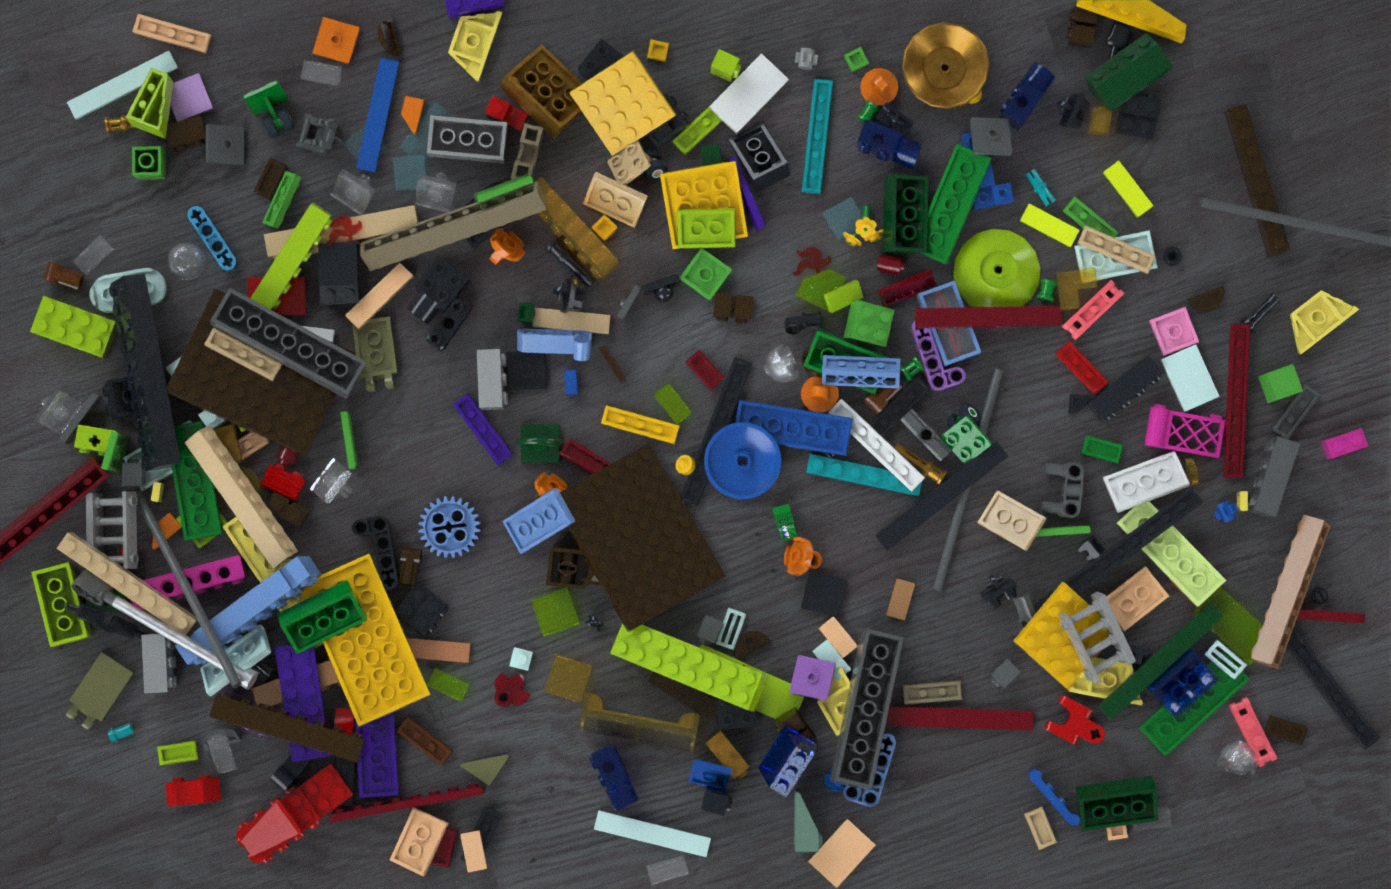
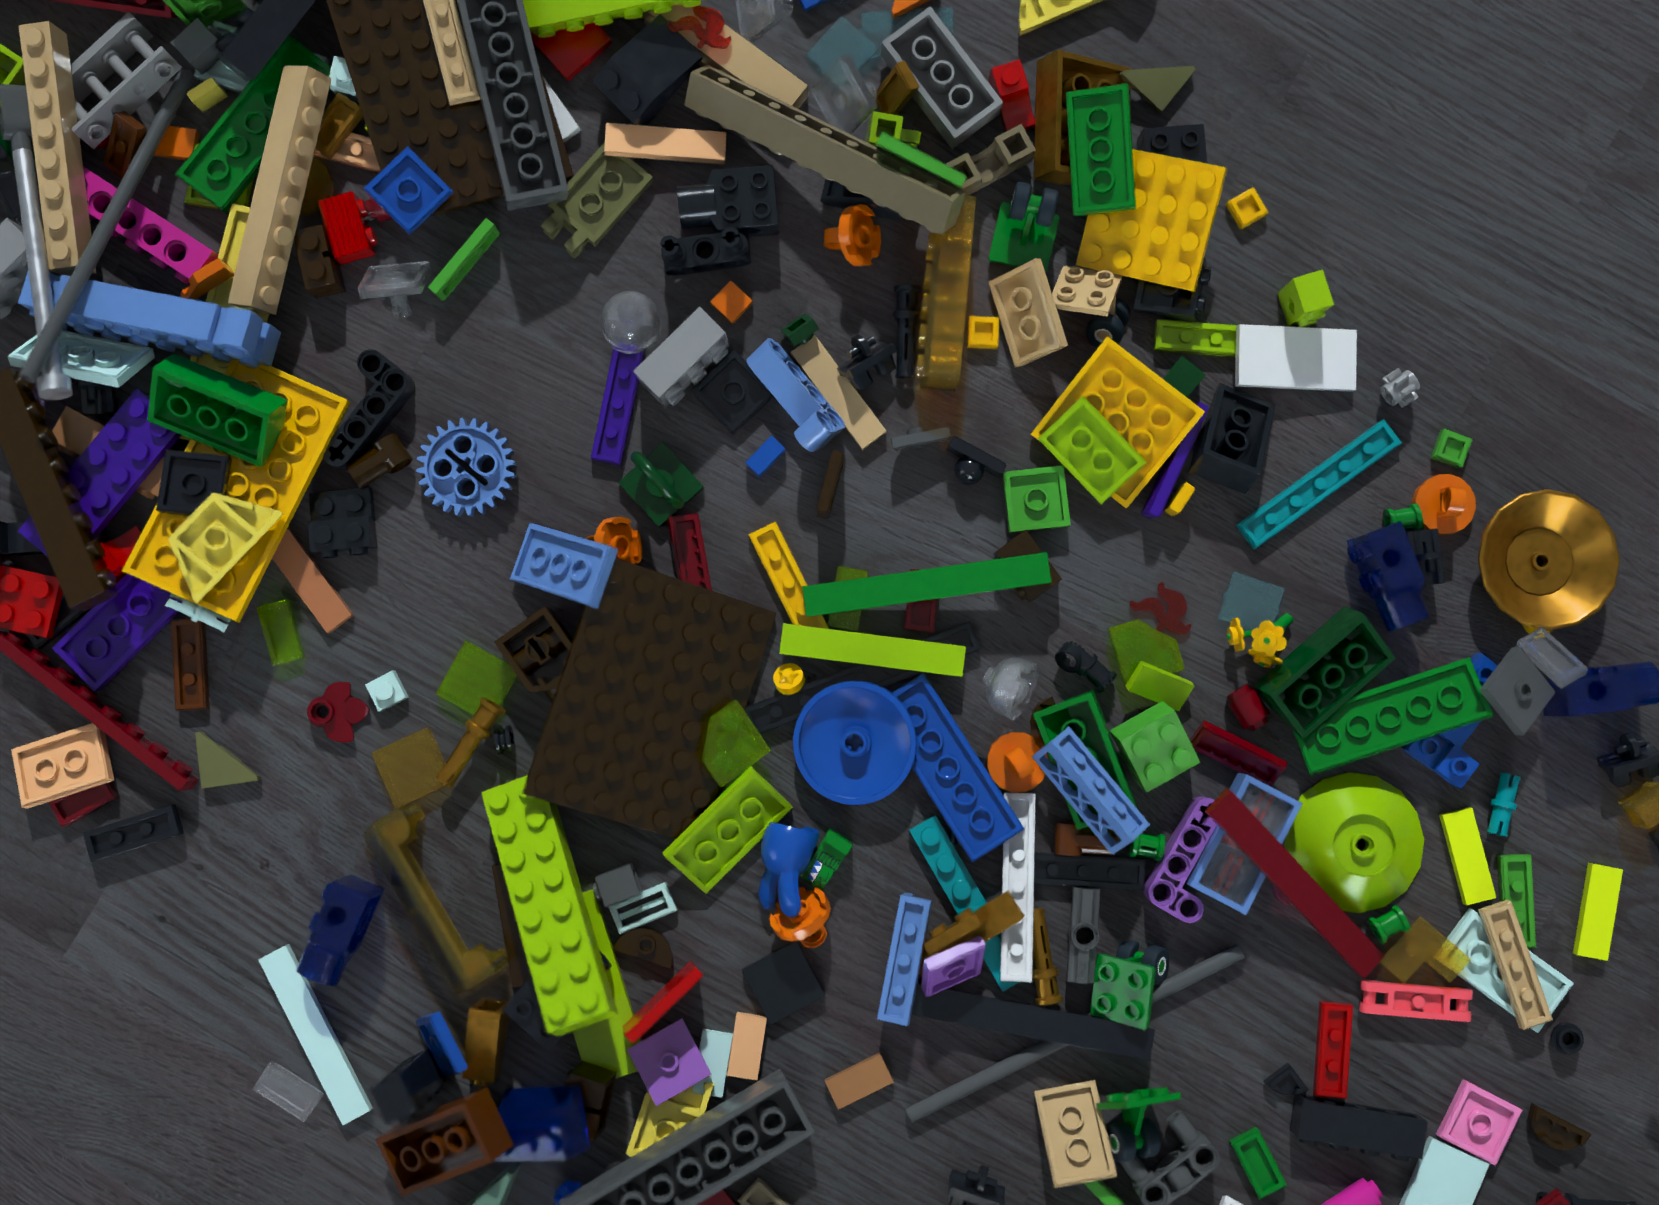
camera: 50 degrees right, 0 degrees up
light nougat tile [460,830,487,872] -> none
none -> reddish brown plate [103,111,147,179]
none -> black tile [156,450,232,516]
none -> light aqua pin [165,593,231,633]
none -> light yellow wing [168,492,283,603]
none -> orange tile [180,258,234,300]
none -> blue tile [363,146,453,235]
none -> reddish brown brick [375,1087,514,1197]
none -> pearl gold pin [436,697,506,788]
none -> clear cylinder [601,291,661,354]
none -> red tile [622,961,703,1043]
none -> lime tile [662,765,793,894]
none -> clear neon green plate [702,700,771,787]
none -> orange tile [710,280,753,325]
none -> blue piece [758,822,820,918]
none -> lime tile [779,623,966,677]
none -> green tile [802,552,1052,617]
none -> lime brick [866,111,921,148]
none -> pearl gold tile [873,60,920,115]
none -> medium blue fence [877,892,933,1026]
none -> pearl gold bracket [919,890,1024,977]
none -> medium lavender plate [921,936,985,997]
none -> green plate [988,182,1060,273]
none -> green tile [1066,83,1136,217]
none -> plate [1096,1087,1182,1163]
none -> olive tile [1118,66,1196,113]
none -> yellow tile [1163,482,1195,516]
none -> clear tile [1516,628,1588,688]

